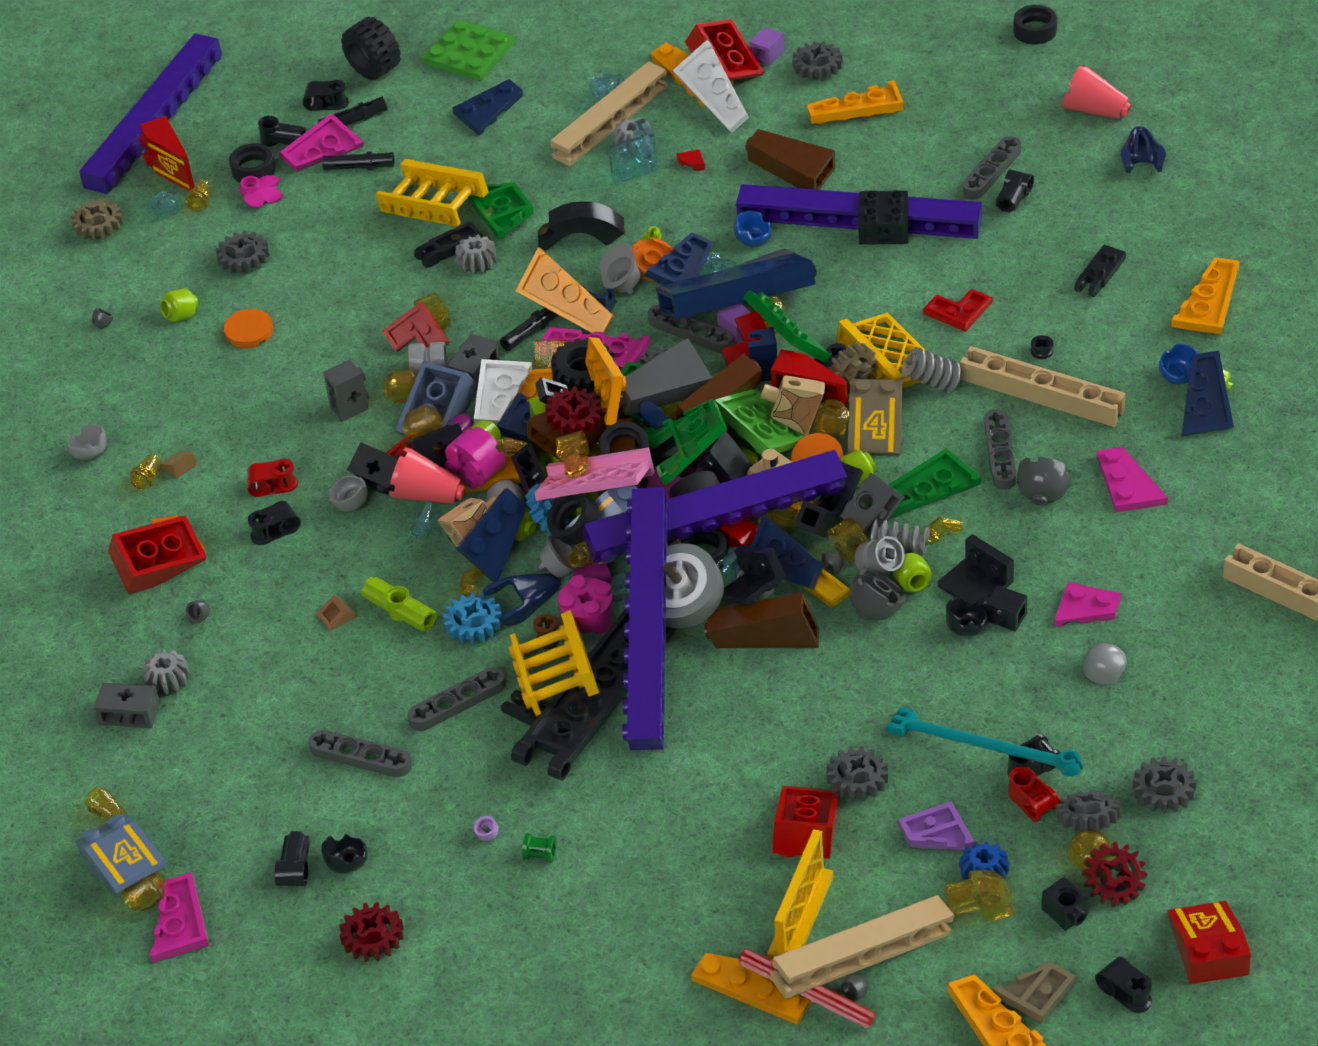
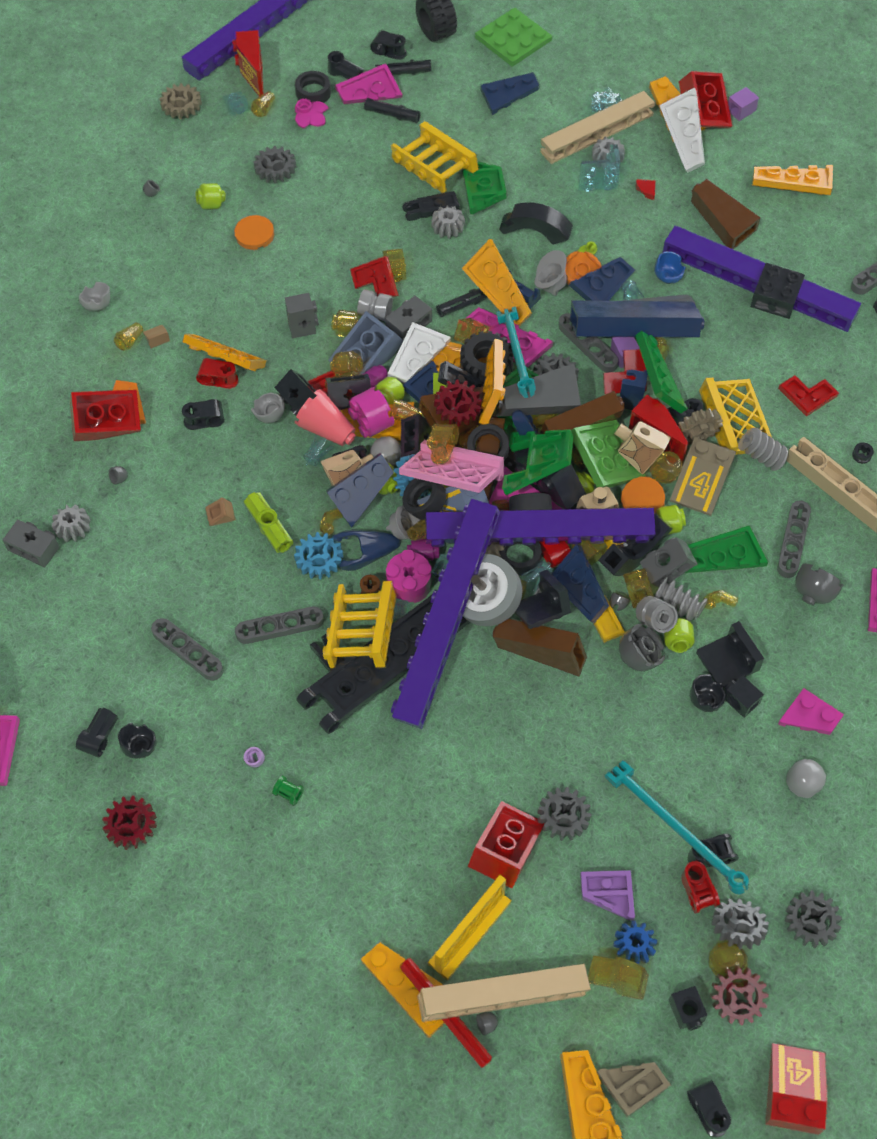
camera: 15 degrees right, 15 degrees up
dark grey gear [792,41,843,81] -> none
none -> light orange wing [183,334,267,371]
none -> teal hinge [496,306,536,398]

